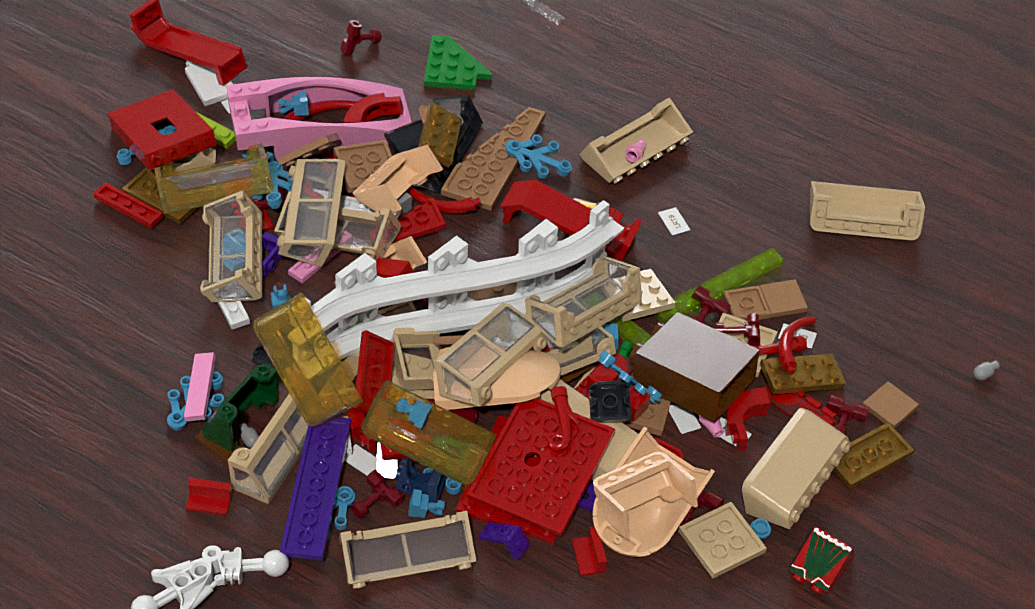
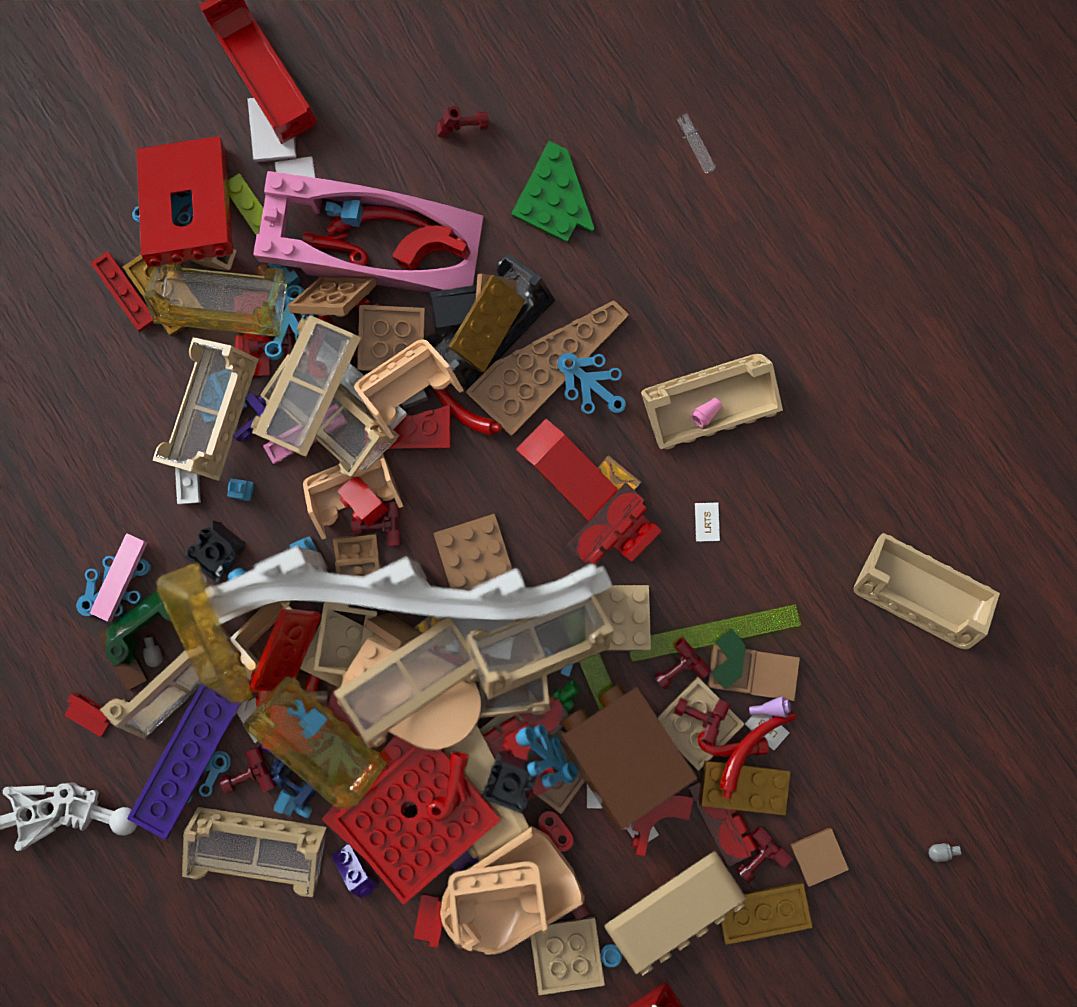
camera: 25 degrees right, 35 degrees up
none -> dark green tile [711,628,746,689]
none -> lavender cone [749,696,791,718]

